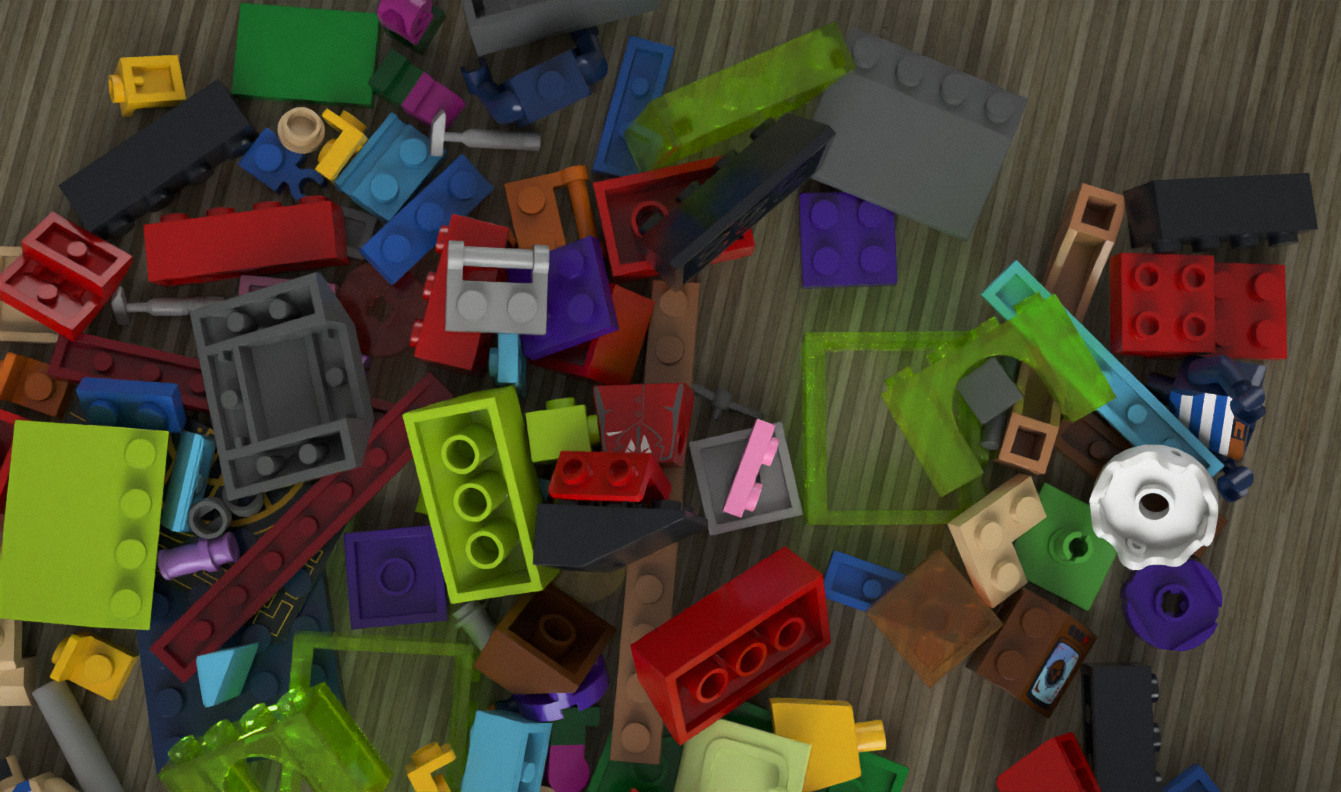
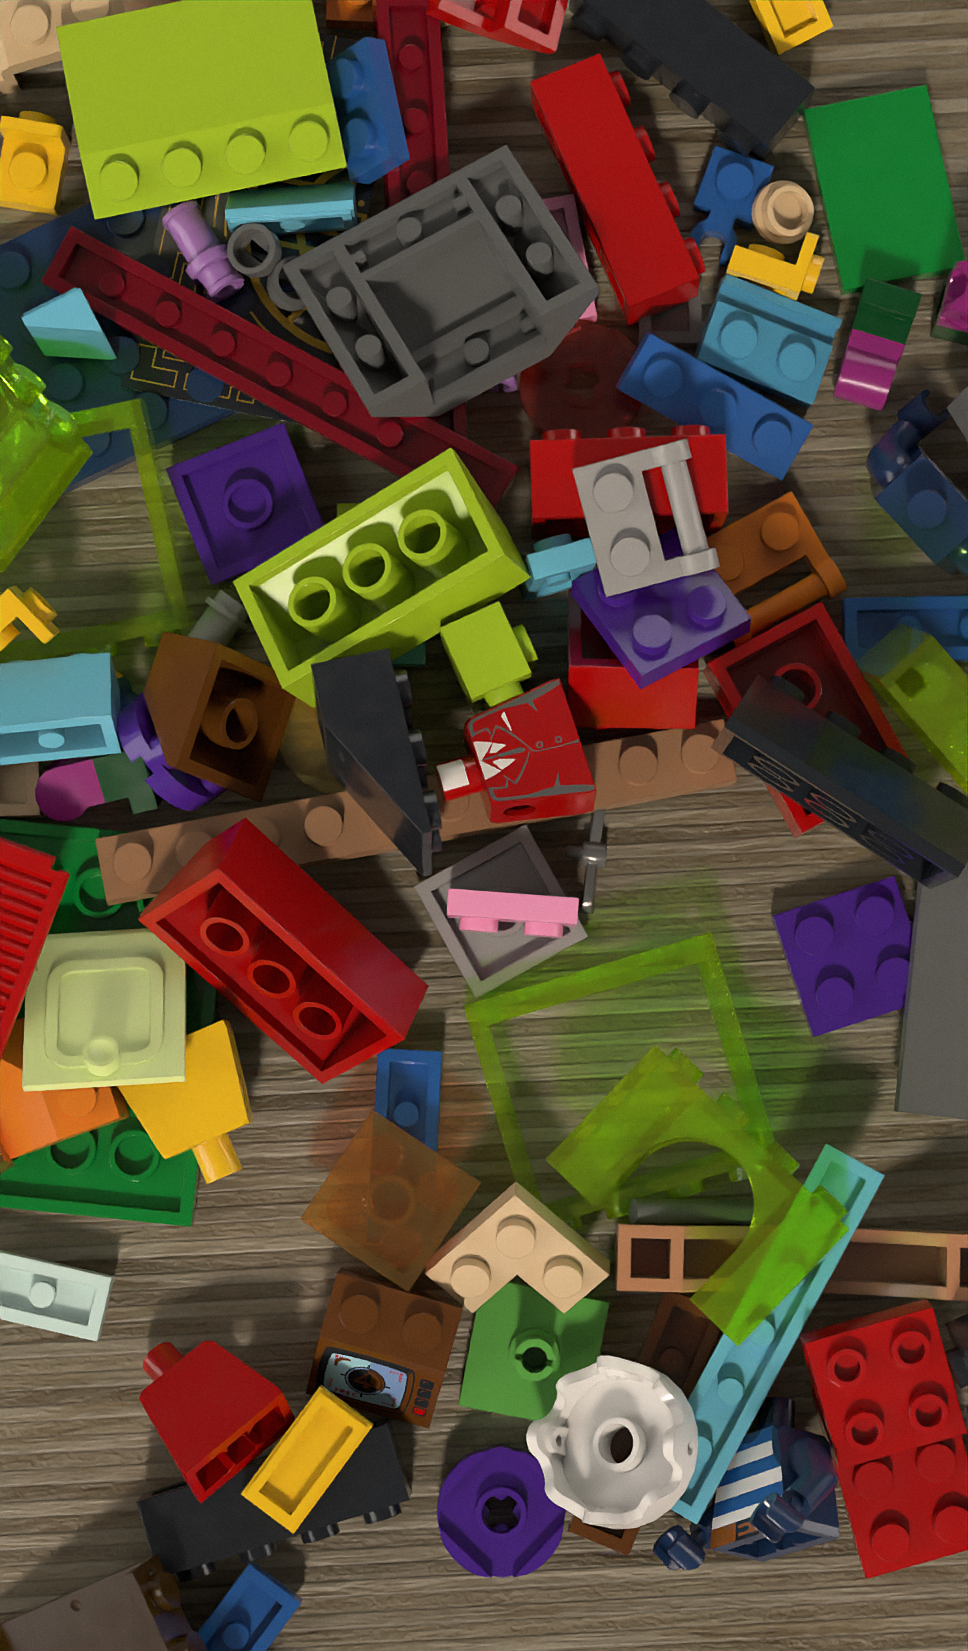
camera: 80 degrees right, 0 degrees up
light grey piece [111,286,227,325] -> none
light grey piece [429,109,540,156] -> none
red bracket [548,451,672,502] -> none
dark grey tile [954,357,1025,425] -> none
none -> yellow tile [241,1385,373,1534]

